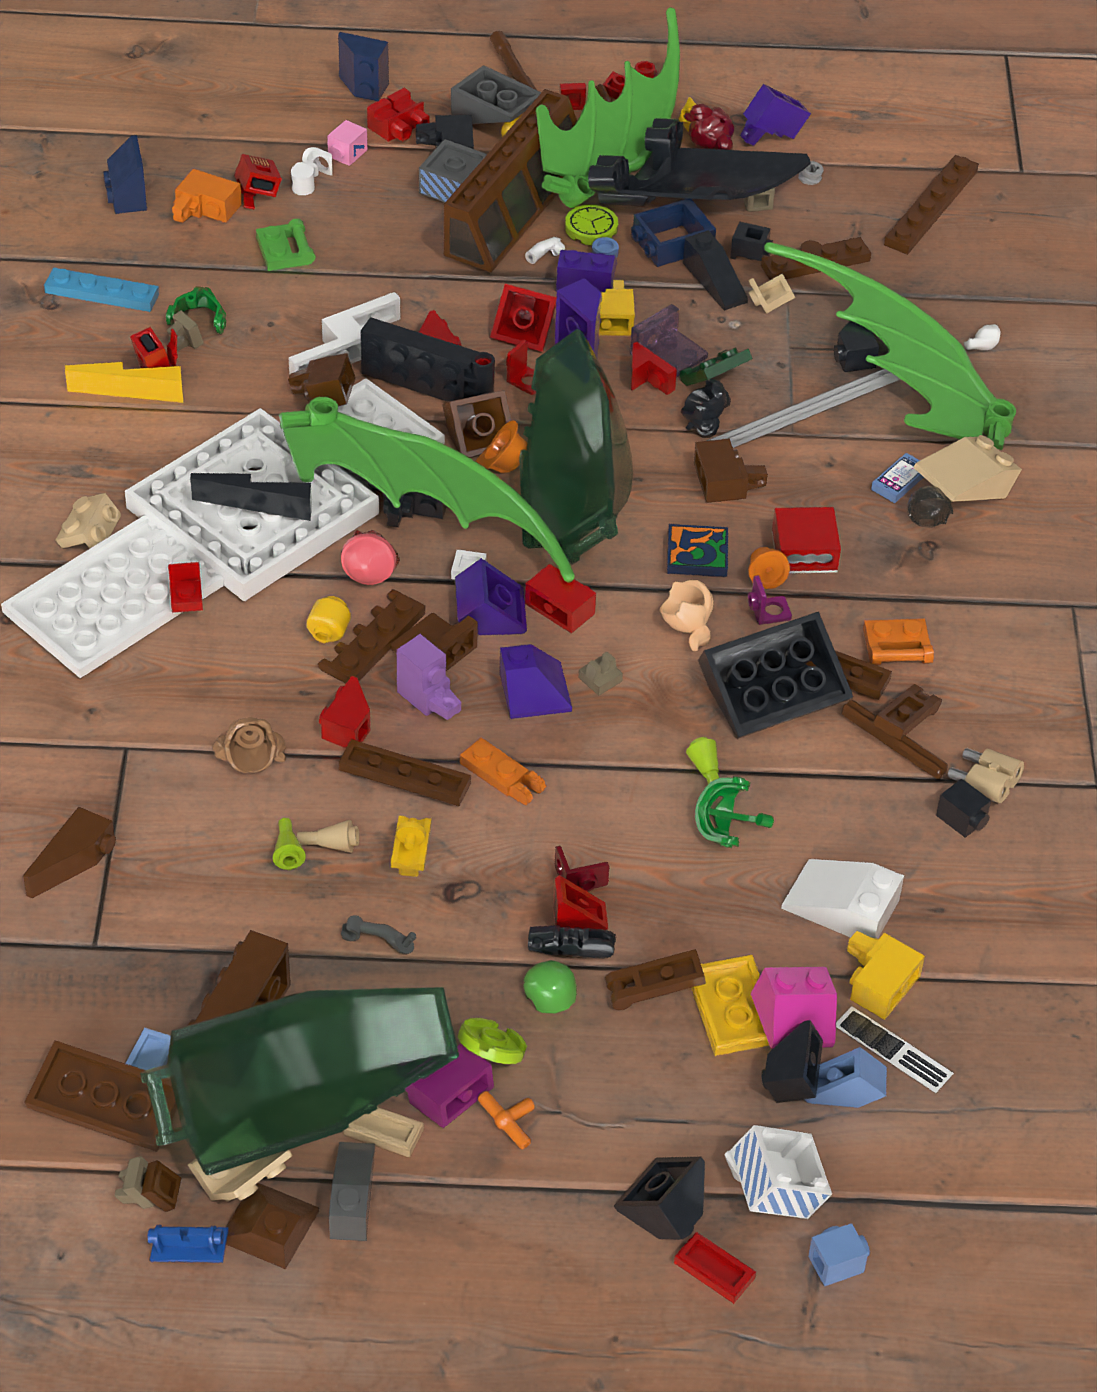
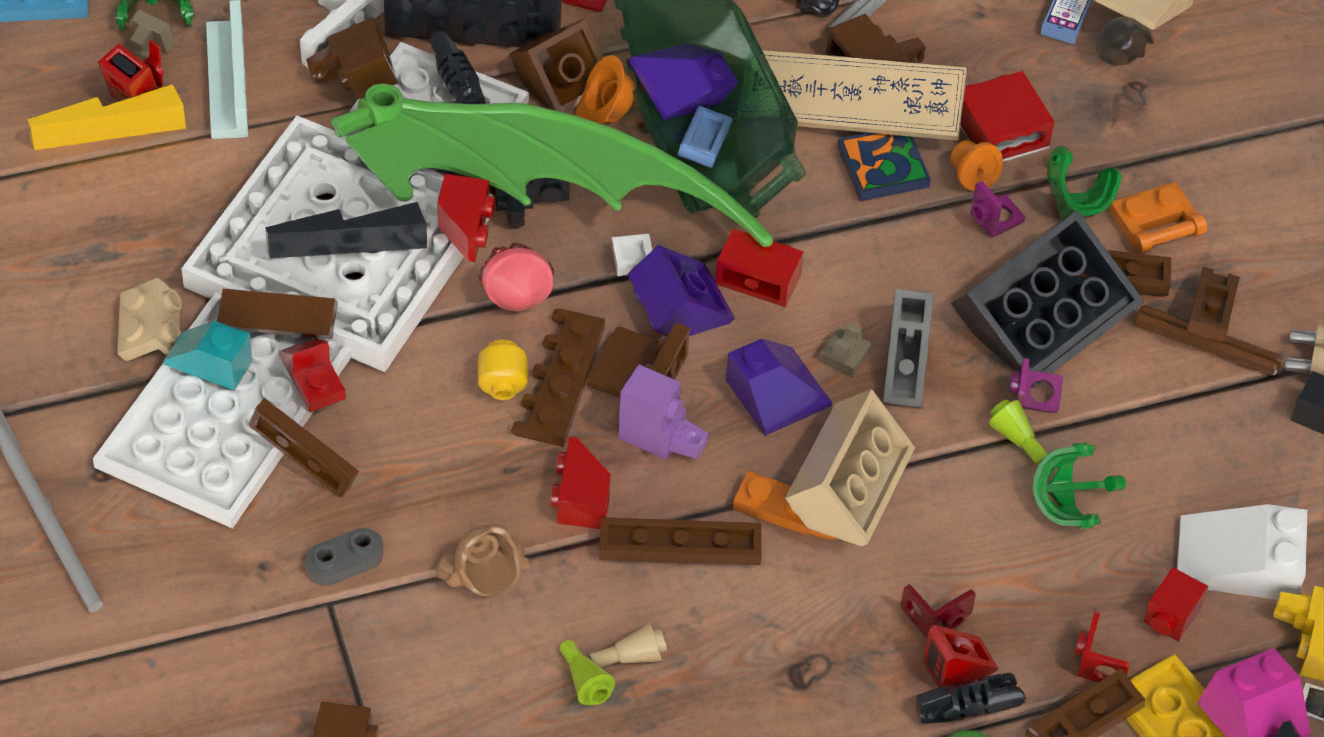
camera: 20 degrees left, 5 degrees up
yellow hips [391,815,431,877] -> none
light nougat hair [660,580,714,651] -> none
none -> teal slope [164,321,252,390]
none -> light aqua fence [206,0,249,139]
none -> reddish brown tile [217,289,338,339]
none -> reddish brown tile [248,398,359,497]
none -> dark grey plate [305,528,384,586]
none -> black hinge [430,31,486,104]
none -> red slope [437,174,495,262]
none -> dark purple slope [629,43,739,121]
none -> medium blue tile [677,106,733,168]
none -> tan tile [741,49,967,141]
none -> tan slope [785,389,915,546]
none -> dark grey slope [883,289,934,408]
none -> magenta bracket [1009,358,1063,413]
none -> green helmet [1047,146,1122,220]
none -> red bracket [1074,611,1130,682]
none -> red brick [1143,567,1208,642]

